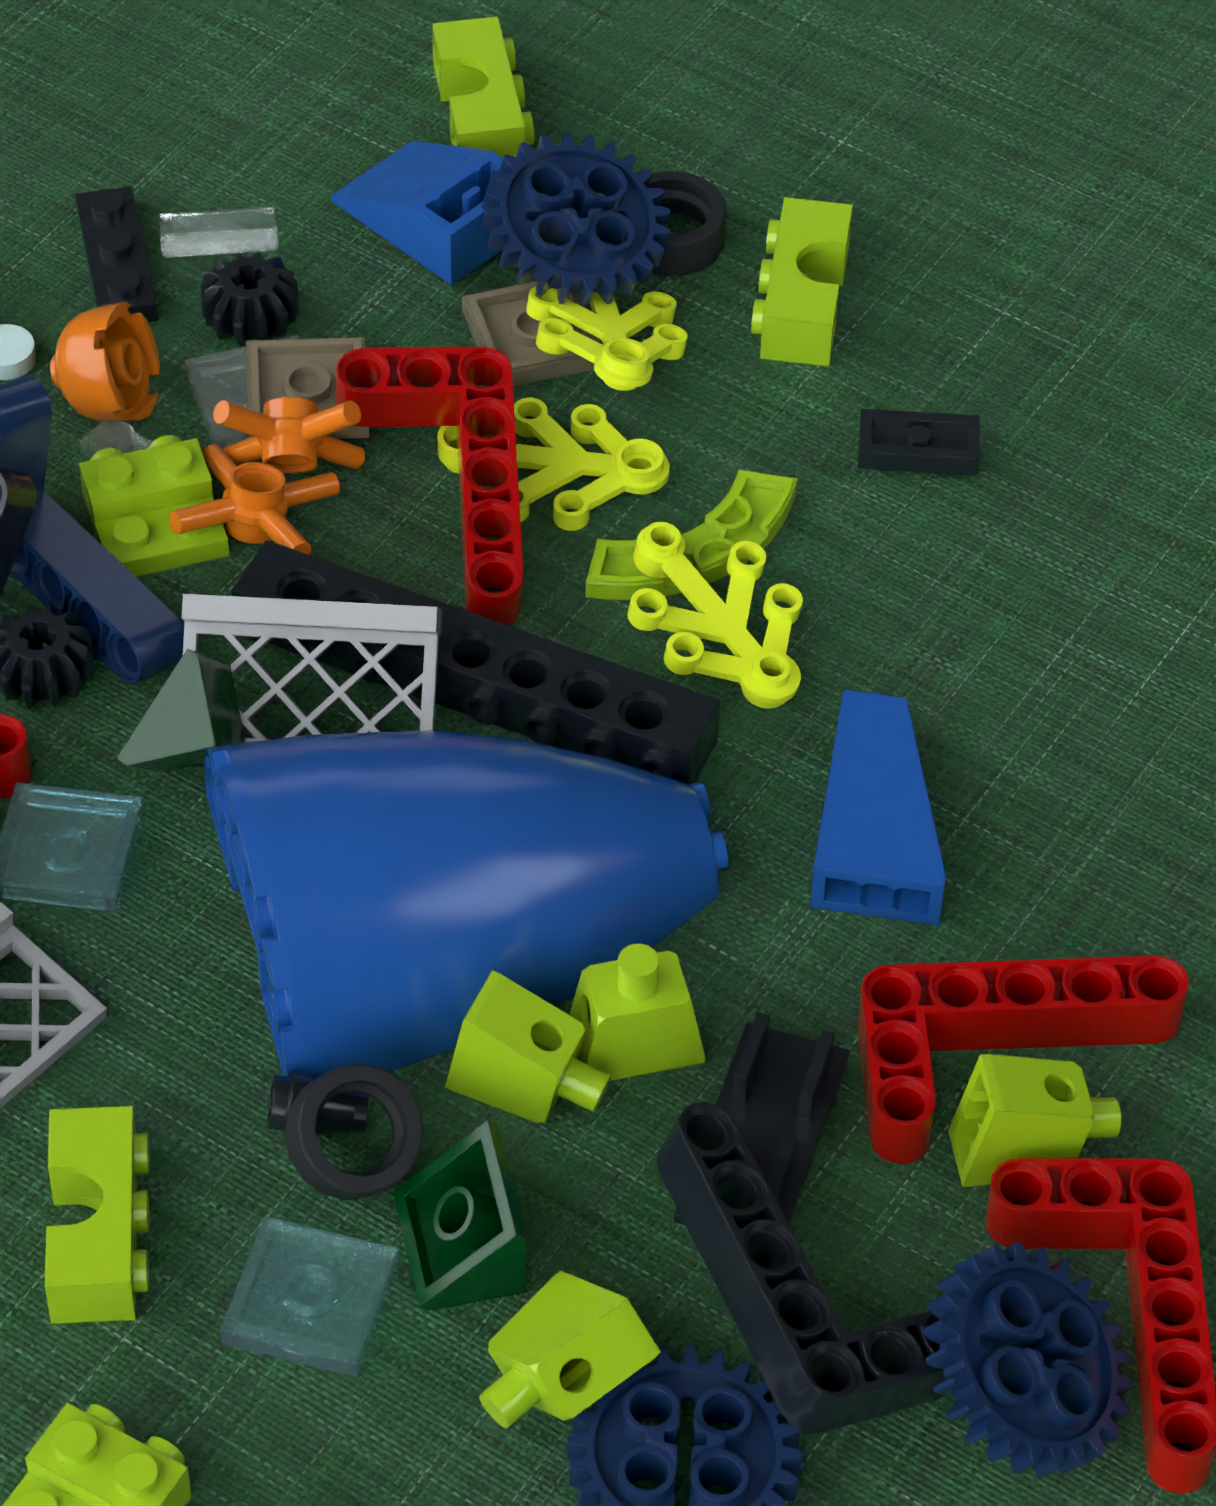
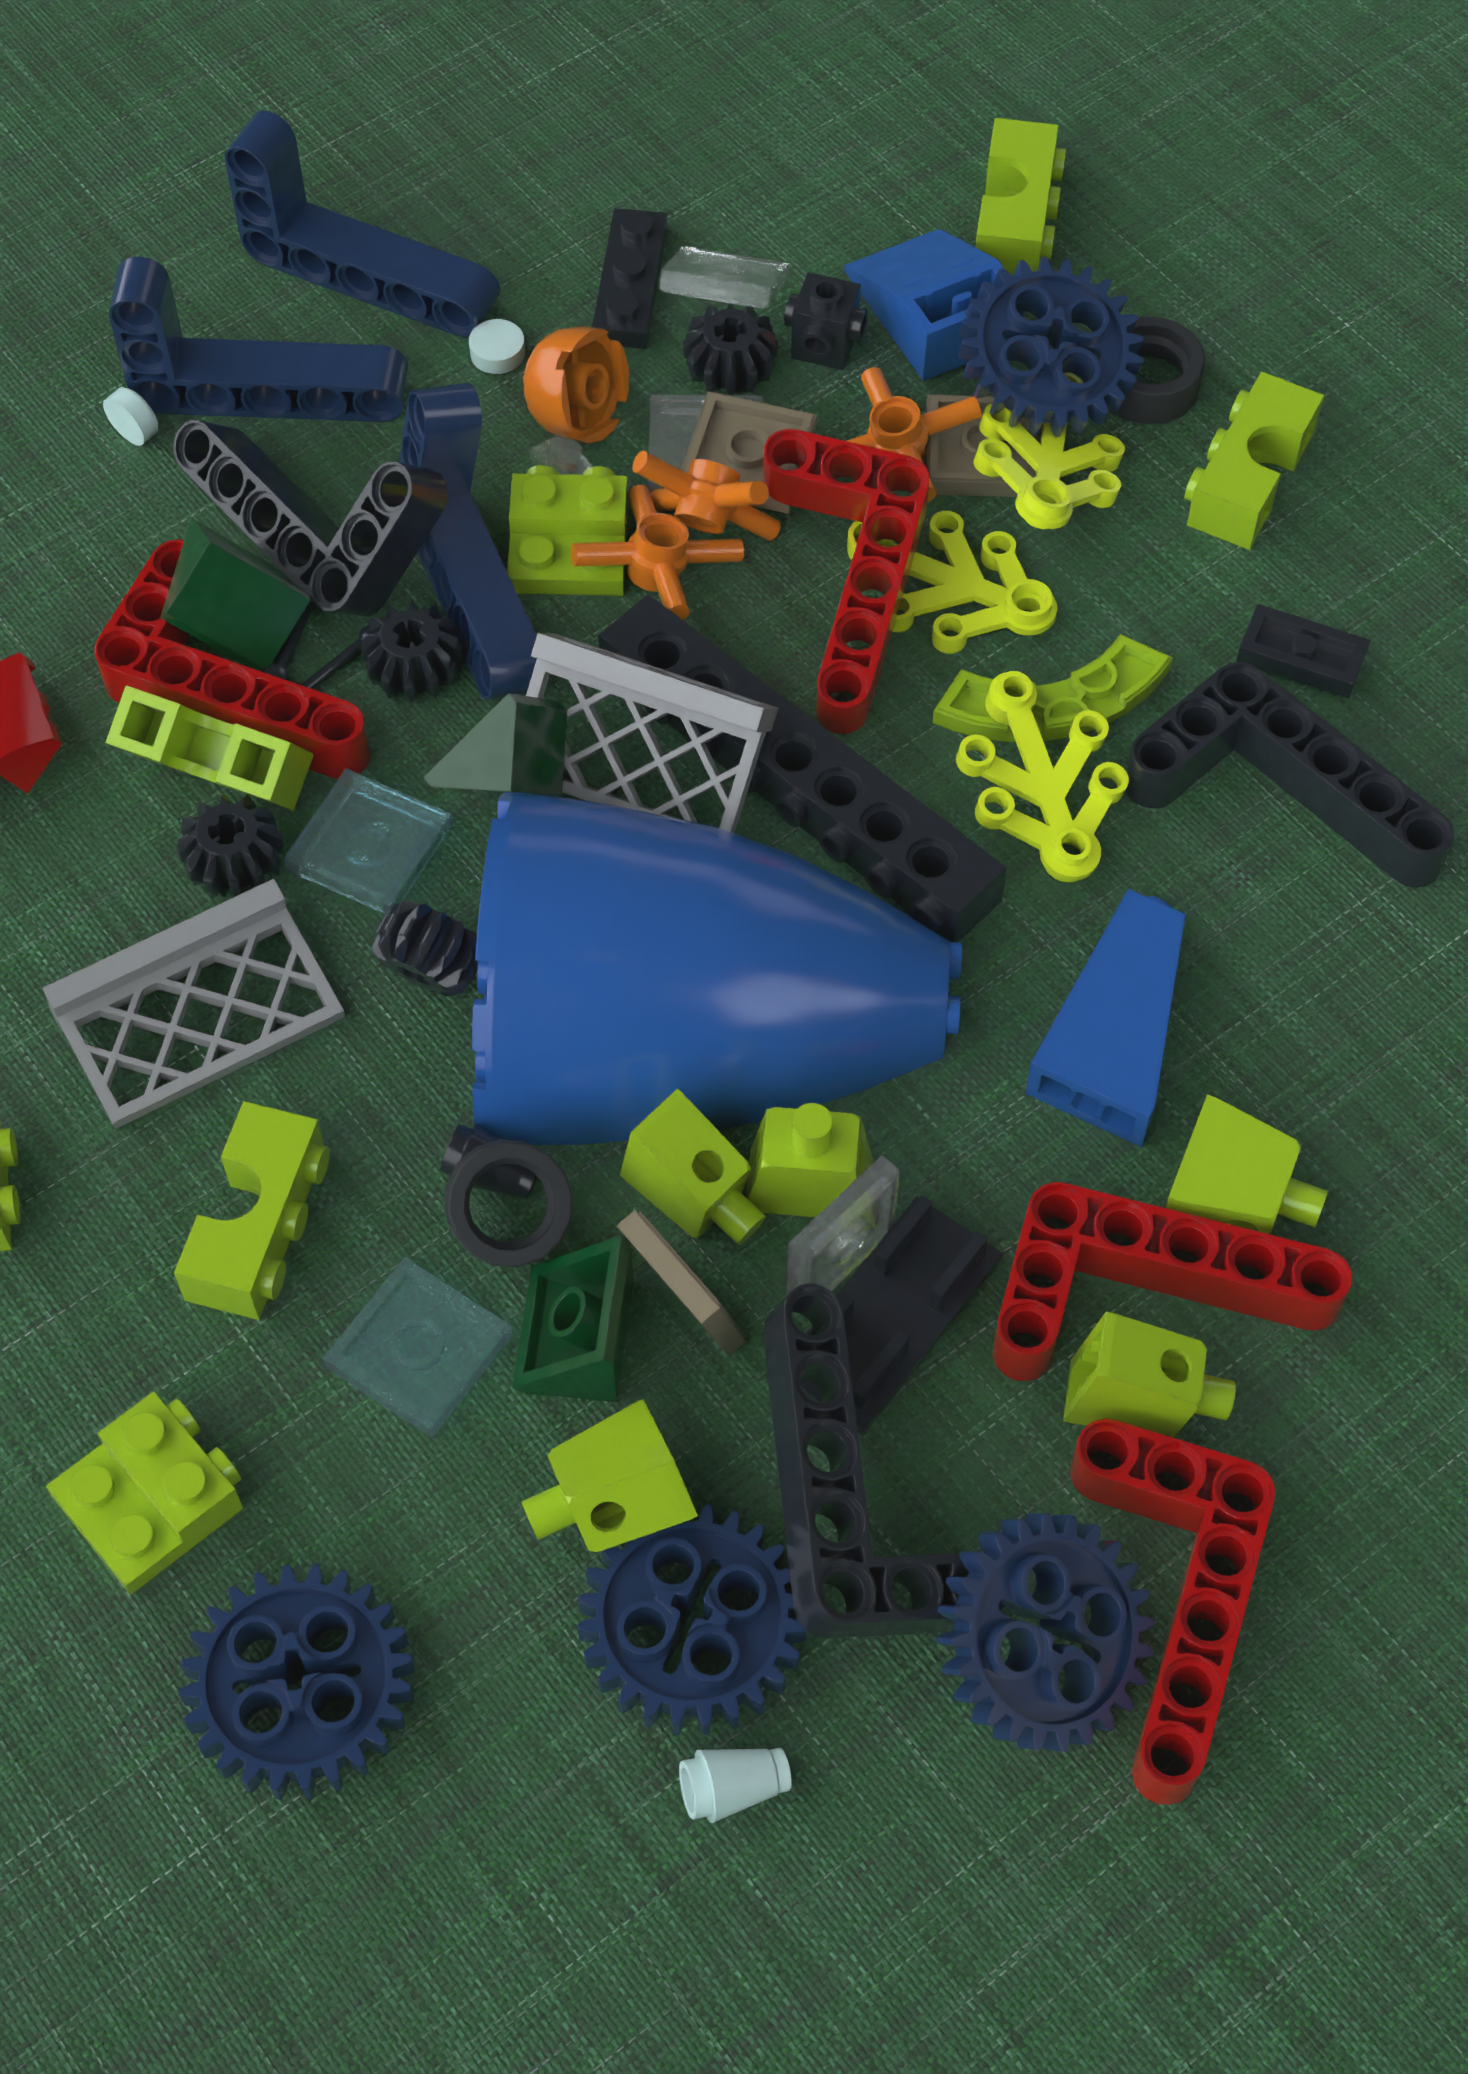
camera: 20 degrees right, 10 degrees up
none -> black gear [371,900,478,996]
none -> dark tan tile [616,1210,747,1357]
none -> black brick [784,272,868,371]
none -> clear tile [787,1155,900,1295]
none -> orange bar [847,367,982,503]
none -> black beam [1126,662,1454,888]
none -> lime torso [1165,1094,1328,1234]

